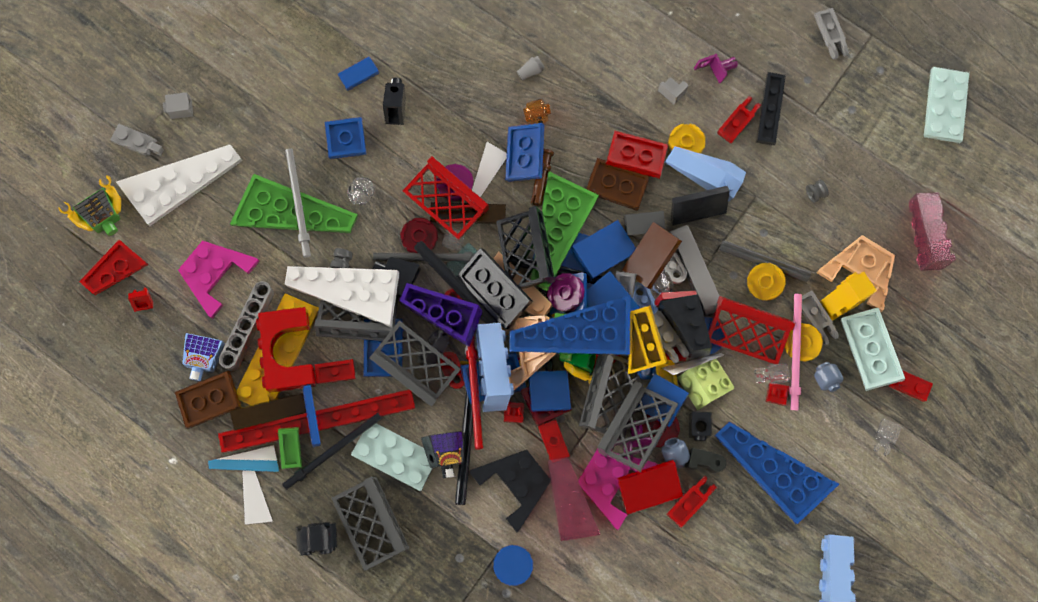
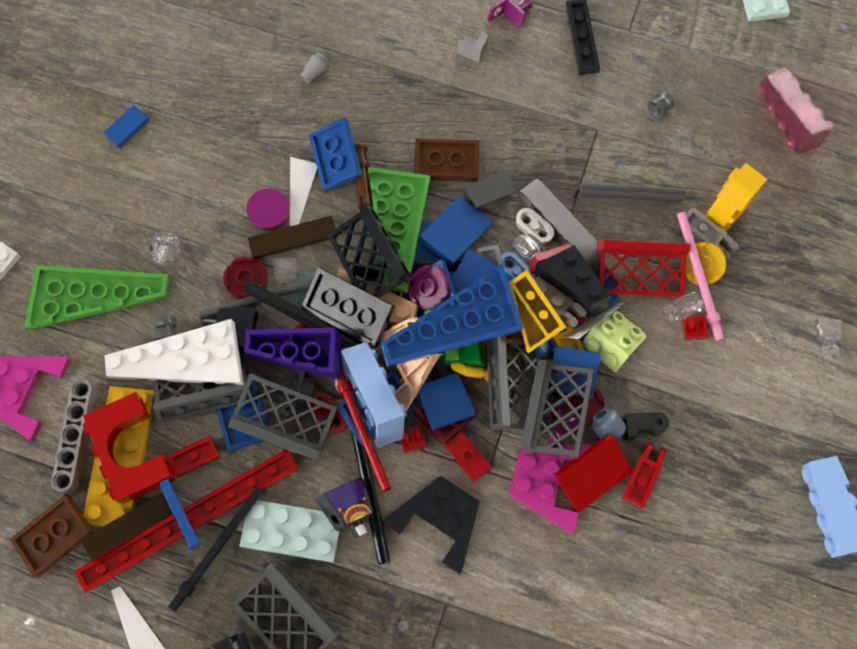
camera: 15 degrees left, 5 degrees down
torso [183,333,225,381] -> none
dark azure sticker [208,445,279,472] -> none
bright green tile [278,427,302,469] -> none
light grey bar [285,148,311,258] -> none
blue plate [325,117,367,159] -> none
black torso [383,77,406,125] -> none
red fence [403,156,489,240] -> none
blue tile [494,545,533,586] -> none
clear orange head [523,99,551,124] -> none
clear pink wedge [547,457,601,541] -> none
red tile [606,131,668,179] -> none
reddish brown tile [622,222,682,289] -> none
light blue wedge [665,147,746,202] -> none
yellow tile [668,123,705,154] -> none
black tile [671,186,730,226] -> none
black brick [689,412,712,441] -> none
blue wing [714,422,839,524] -> none
red hinge [717,96,762,144] -> none
yellow tile [747,263,785,300] -> none
sand blue head [814,362,843,392] -> none
light nougat wing [817,235,895,313] -> none
light aqua plate [841,307,905,391] -> none
red hinge [888,370,933,402] -> none

